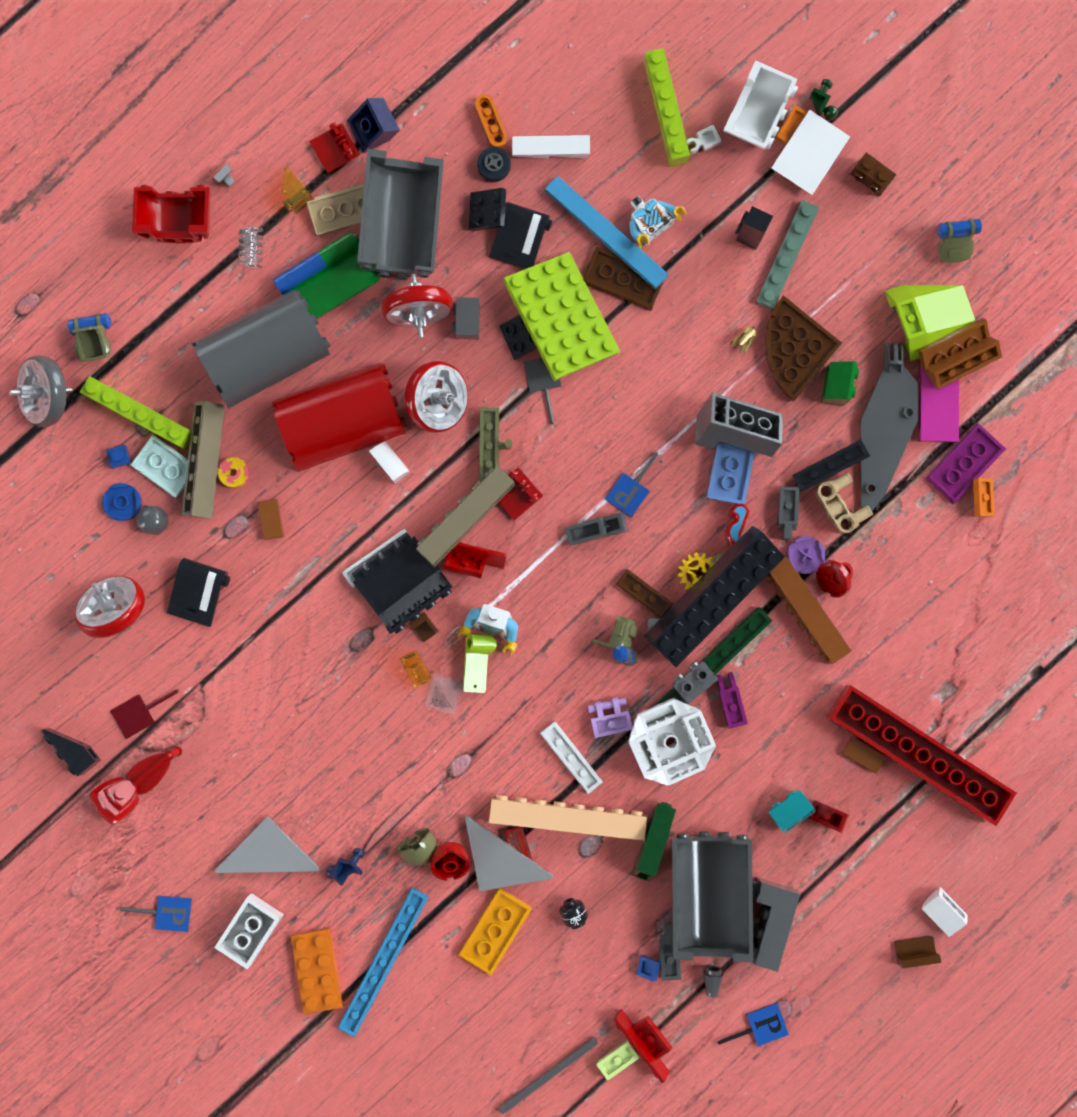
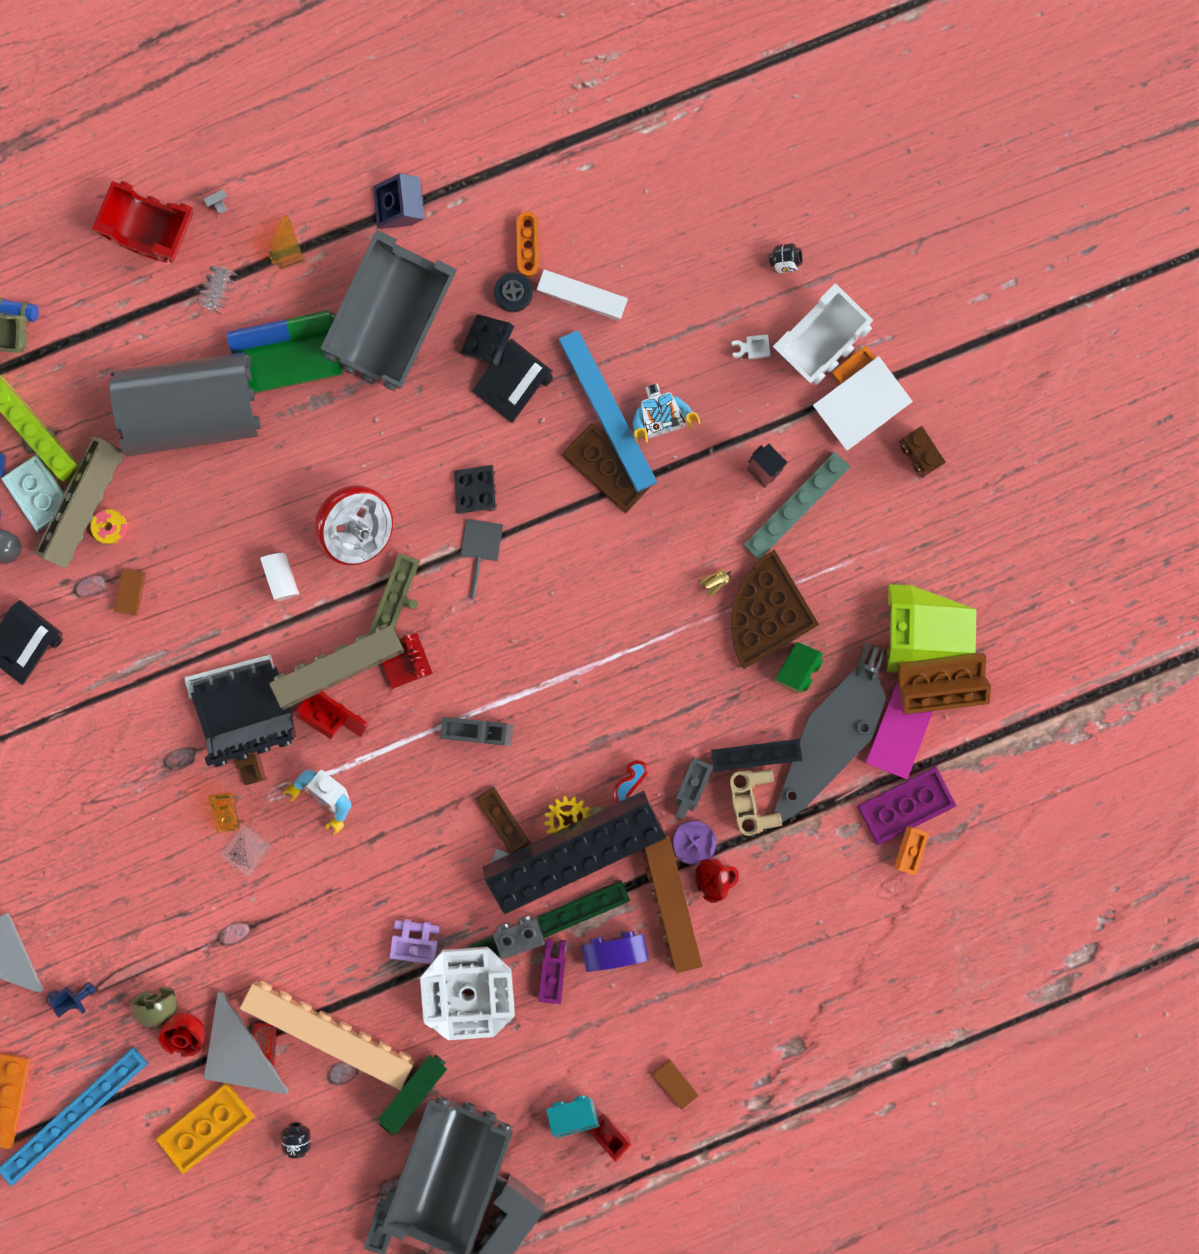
camera: 20 degrees right, 0 degrees up
red cylinder [272,363,407,472] -> none
tan piece [307,183,364,236] -> none
red hinge [309,122,360,173] -> none
wheel [382,274,453,338] -> none
dark grey brick [452,297,480,340] -> none
door [463,634,497,693] -> none
lime plate [503,252,620,381] -> none
white tile [540,721,603,794] -> none
olive piece [592,616,638,666] -> none
blue piece [605,452,658,517] -> none
blue plate [636,955,661,982] -> none
lime brick [644,48,690,167] -> none
dark grey hinge [695,392,783,457] -> none
medium blue plate [706,442,755,505] -> none
dark green piece [809,79,838,120] -> none
red brick [826,685,1017,826] -> none
olive piece [937,218,982,263] -> none
none -> dark purple brick [582,931,648,972]
none -> black head [769,243,803,273]

